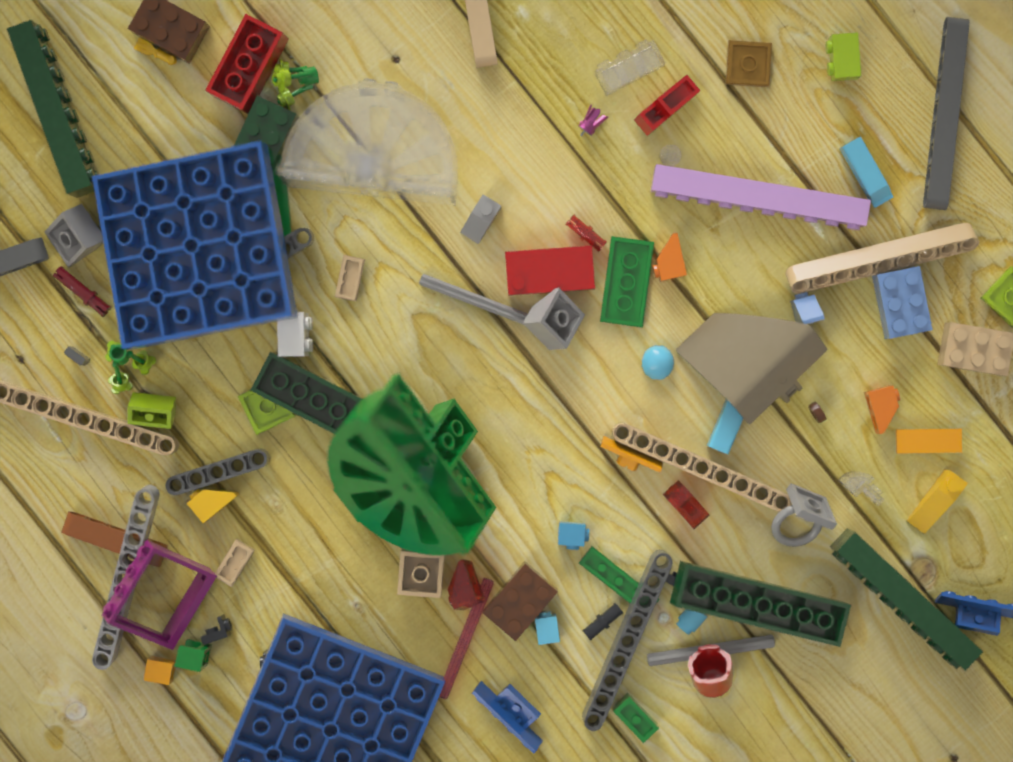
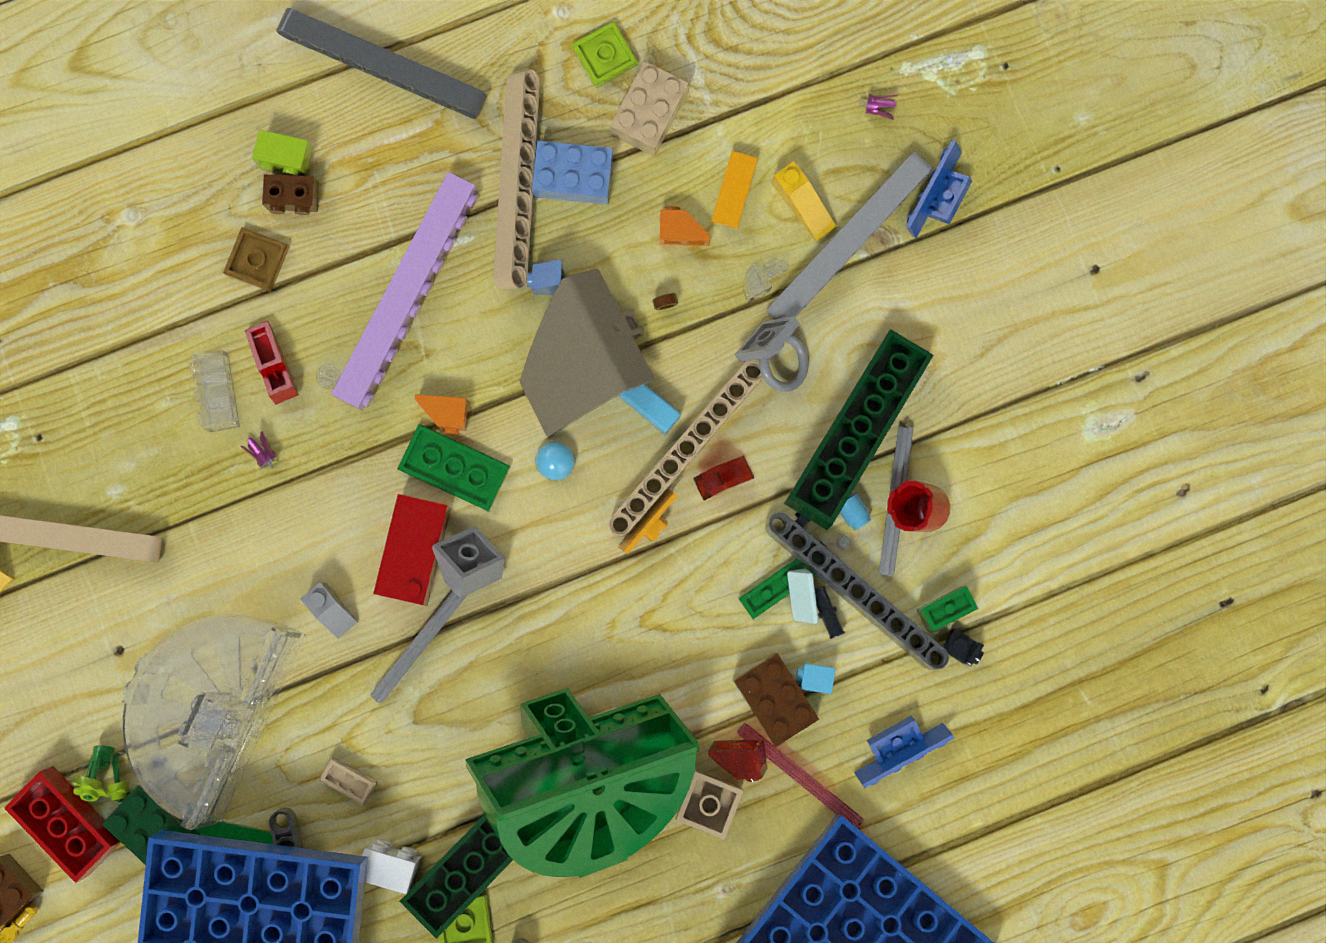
camera: 80 degrees left, 5 degrees down
dark azure brick [558,521,589,550] -> none
clear red pin [565,214,607,252] -> none
dark green brick [830,528,983,671] -> none
medium azure piece [840,136,893,208] -> none
none -> reddish brown brick [262,174,319,215]
none -> light grey beam [766,151,934,319]
none -> light aqua slope [787,568,818,624]
none -> black bracket [943,628,984,667]

